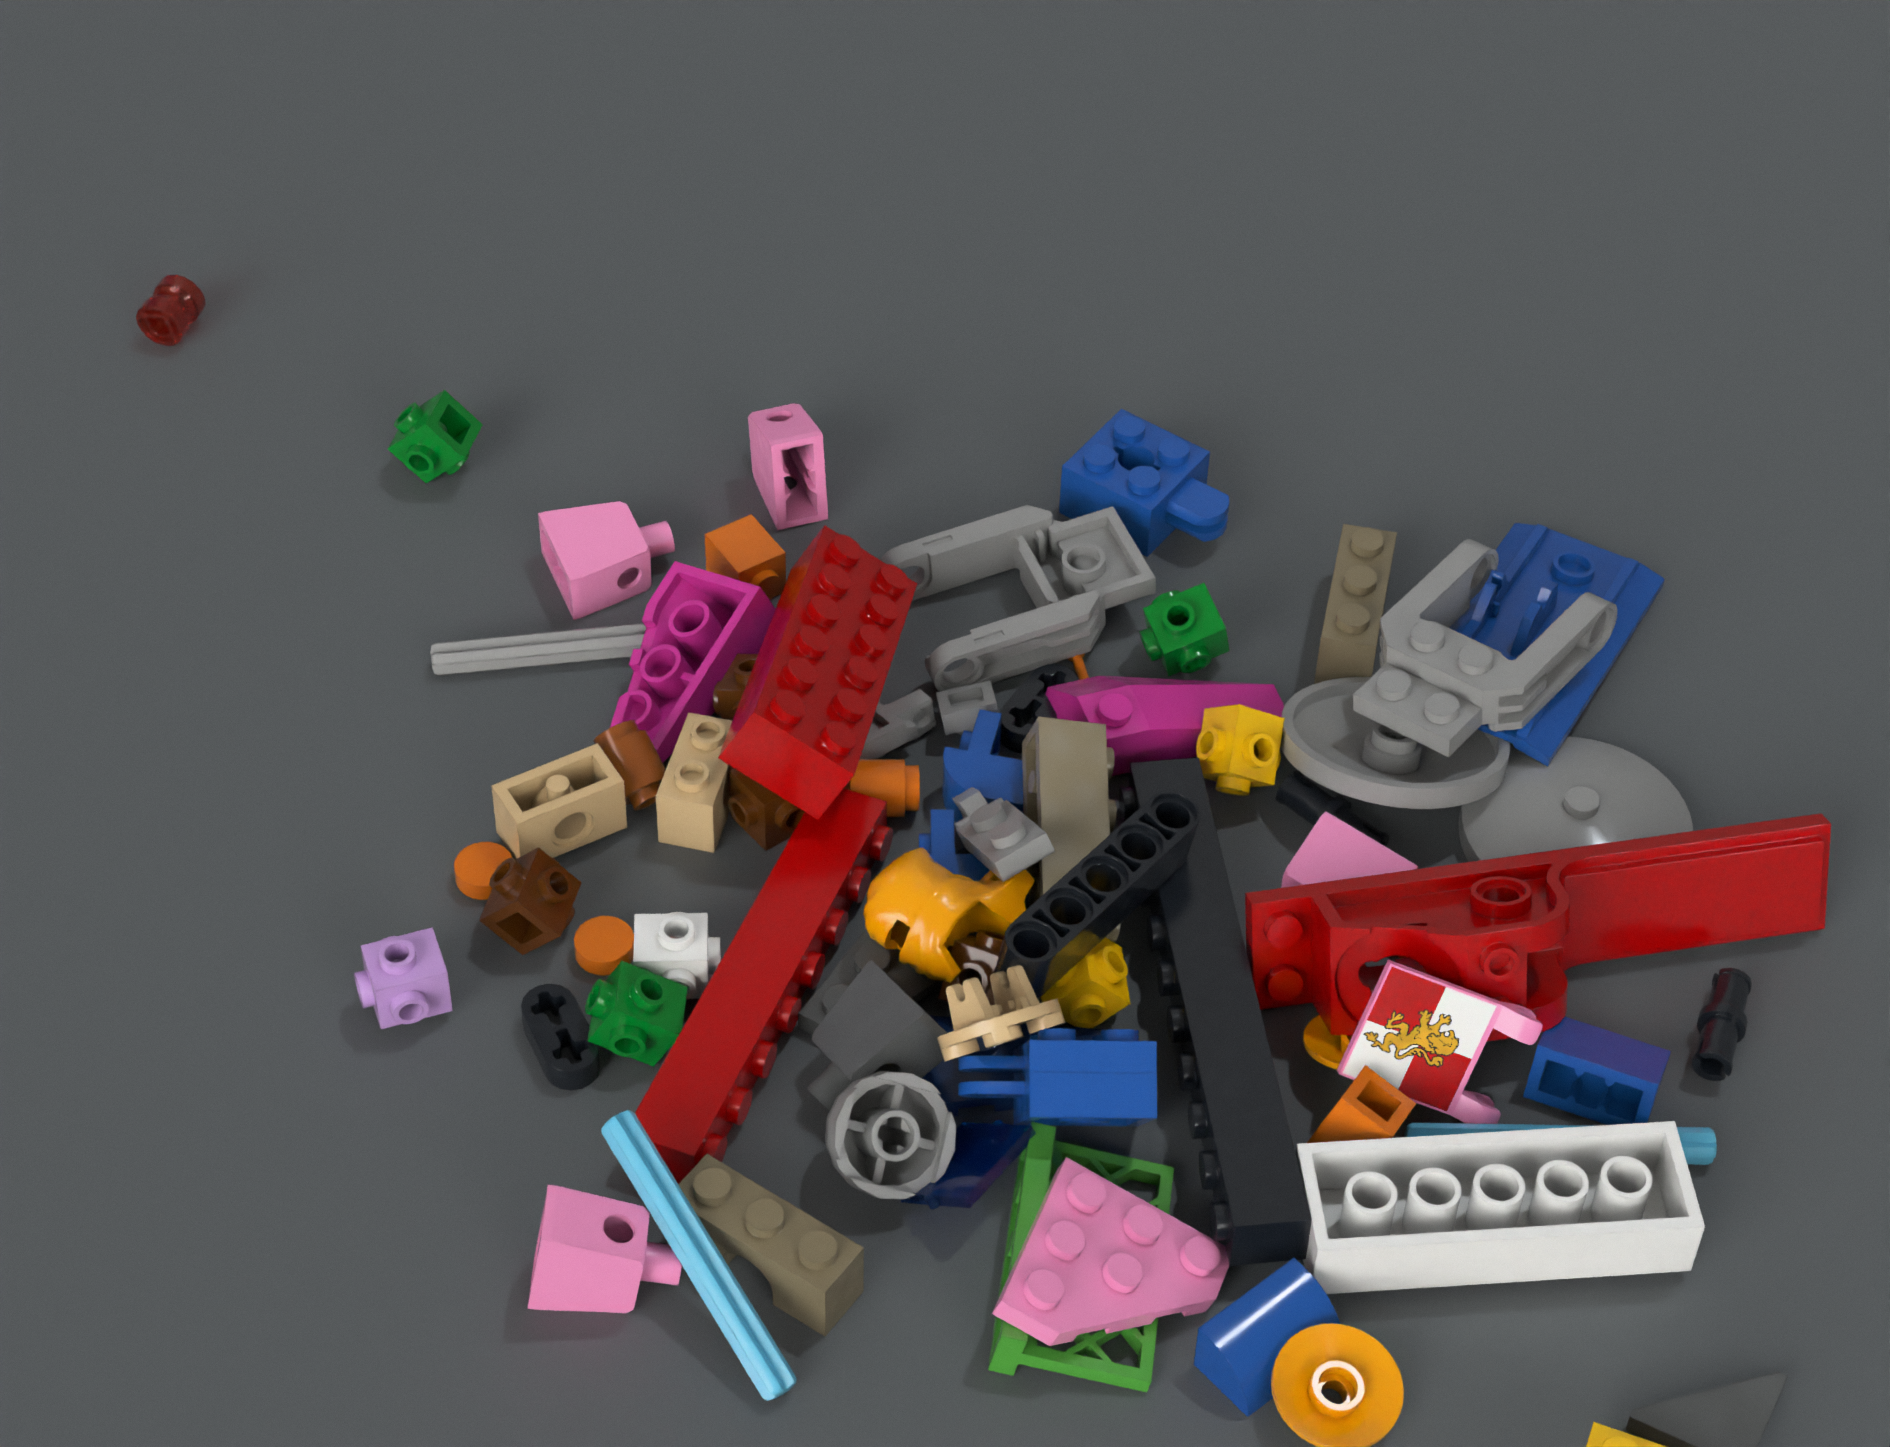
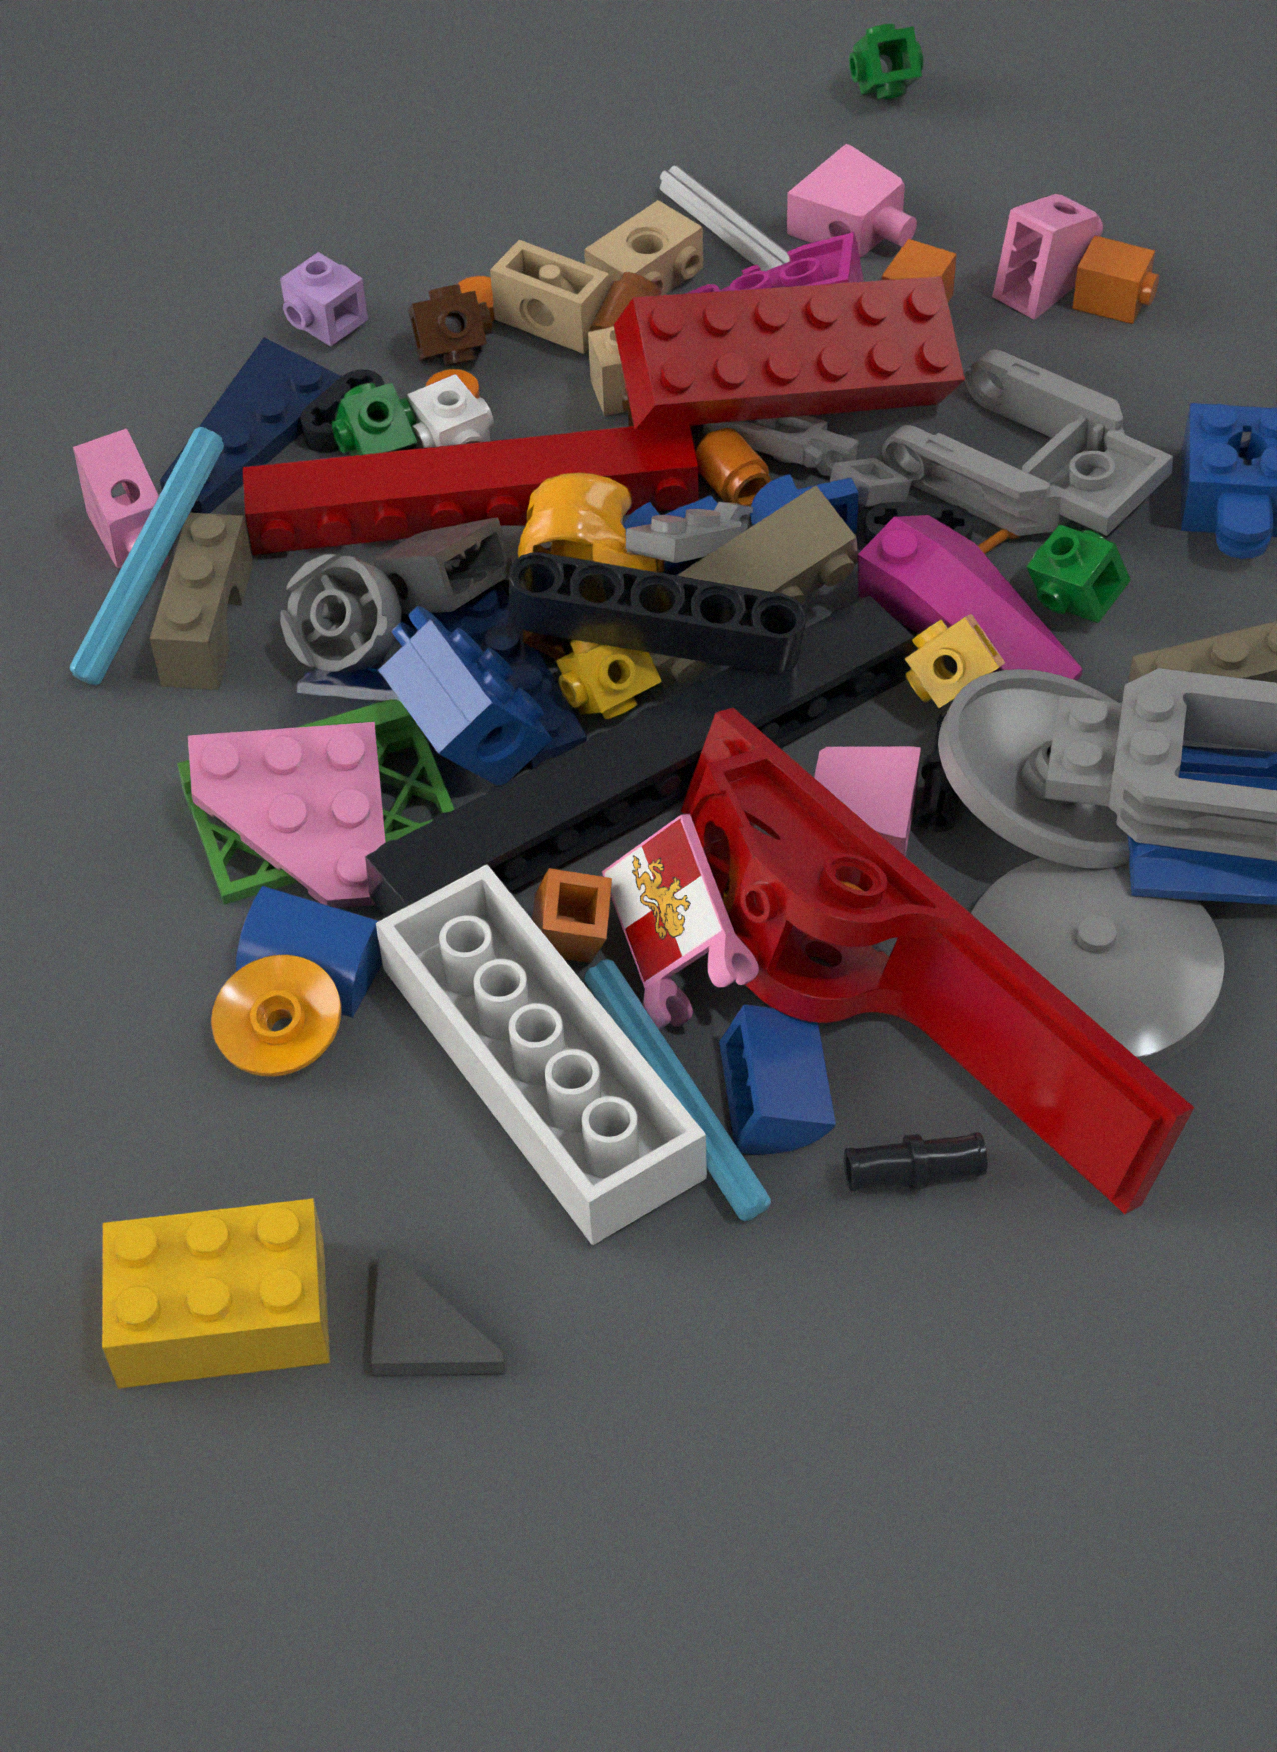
camera: 65 degrees right, 5 degrees up
tan plate [937,965,1065,1062] -> none
none -> dark blue wing [160,337,341,514]
none -> tan brick [584,200,703,295]
none -> orange brick [1072,235,1159,324]

